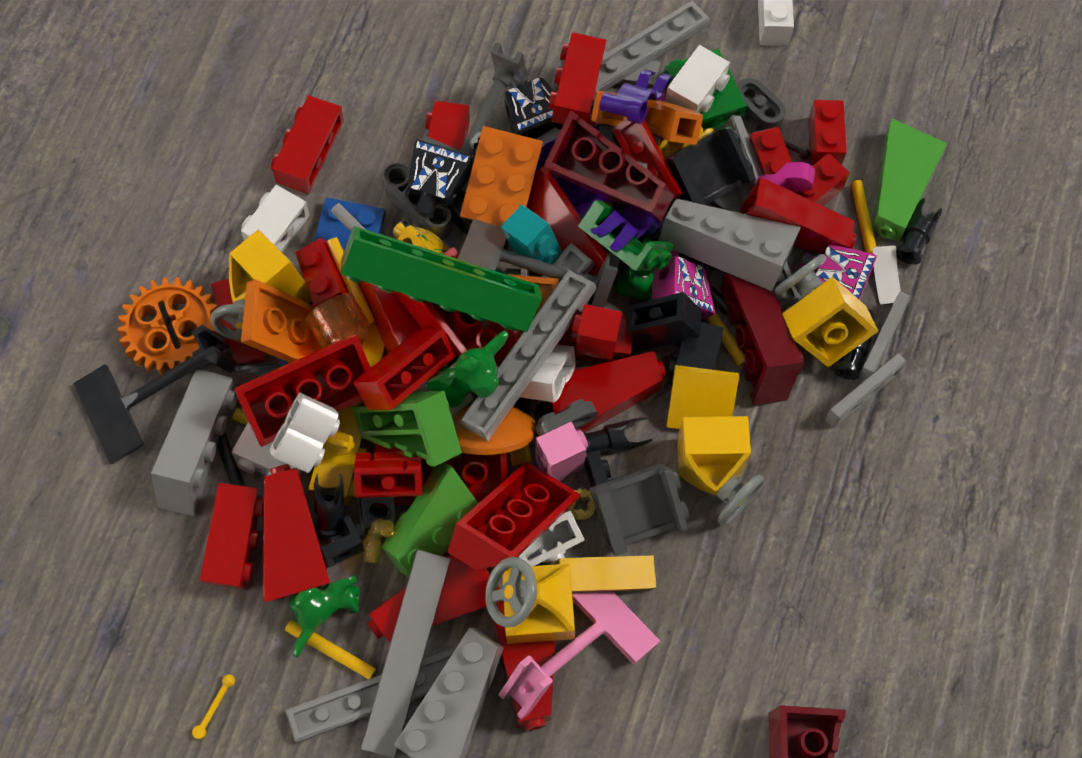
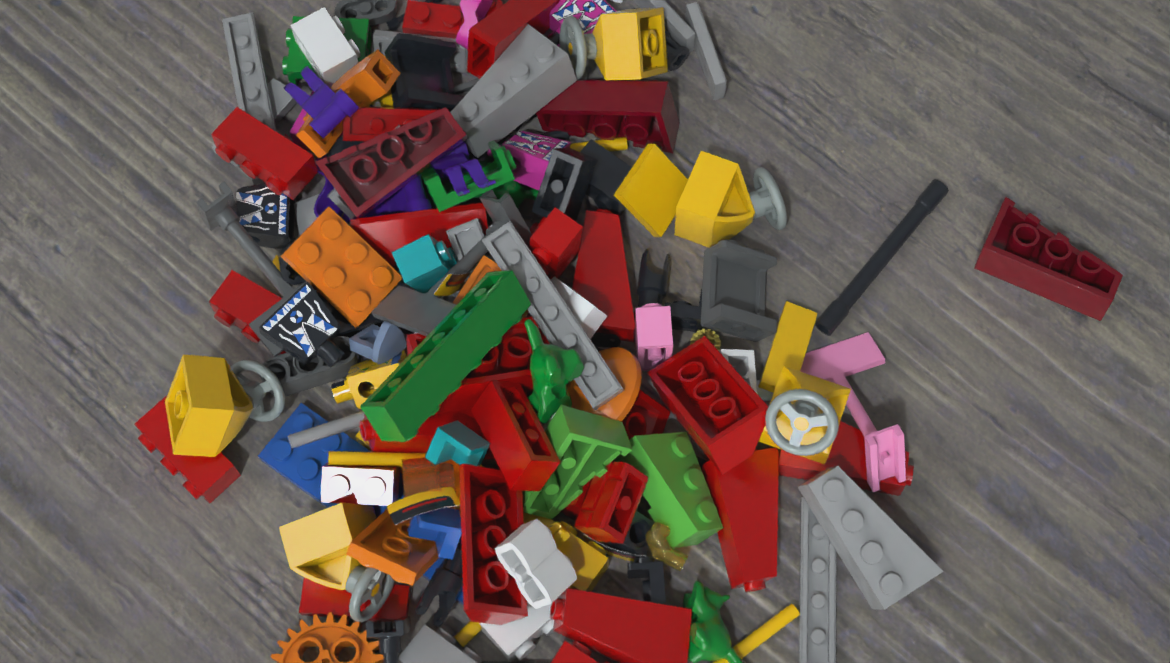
camera: 60 degrees left, 0 degrees up
white brick [241,185,310,252] -> none
black piece [314,474,344,539] -> none
light grey tile [361,550,450,758] -> none
dark grey plate [535,399,598,437] -> none
none -> yellow piece [165,354,285,457]
none -> sand blue tile [349,321,406,364]
none -> sticker [387,487,460,525]
none -> blue panel [408,507,461,560]
none -> teal panel [425,421,490,466]
none -> sticker [434,269,474,296]
none -> black piece [815,180,949,336]

